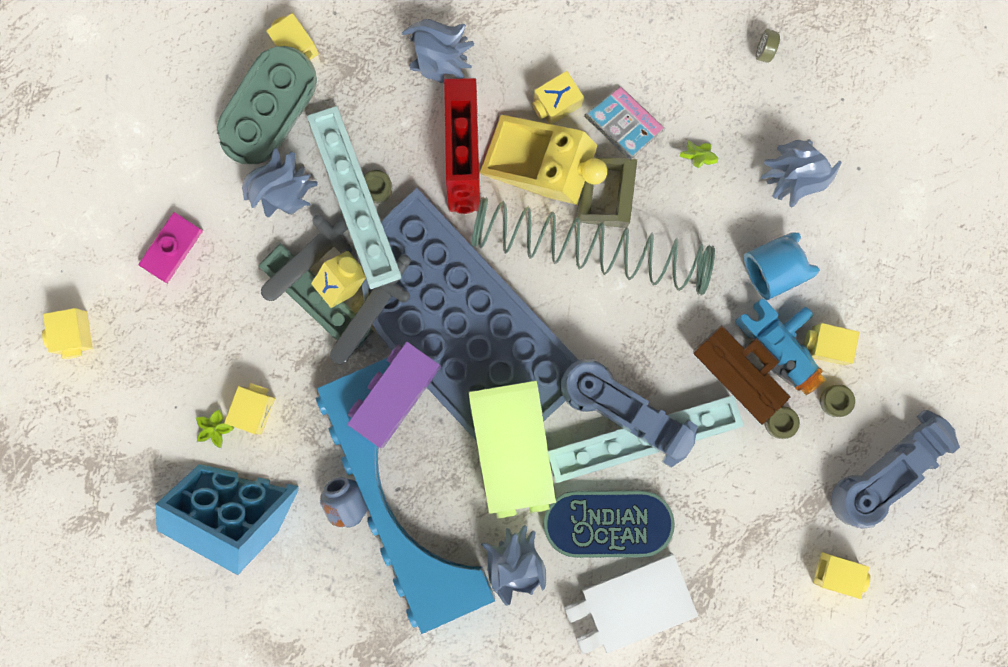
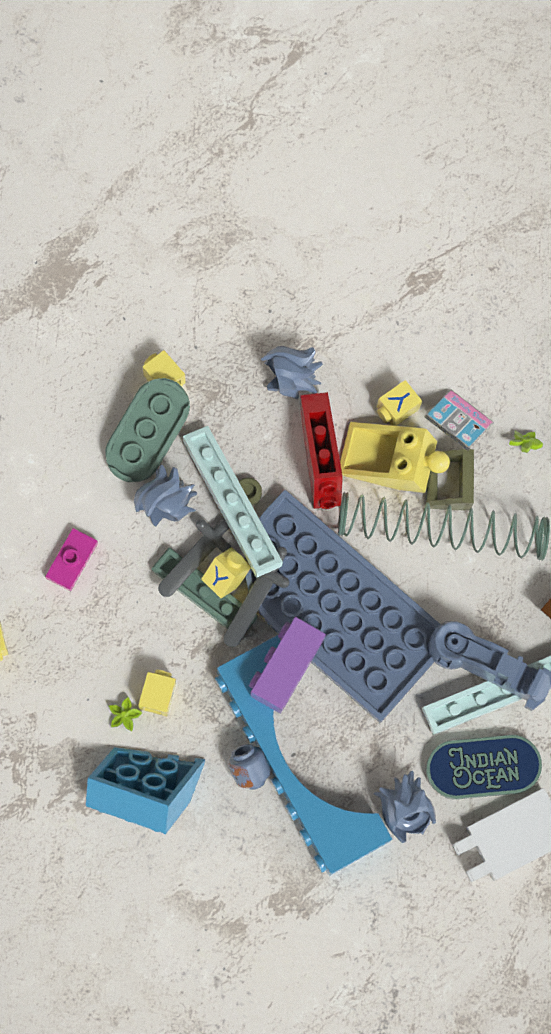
camera: 10 degrees left, 10 degrees down
yellowish green slope [469,381,556,518] -> none

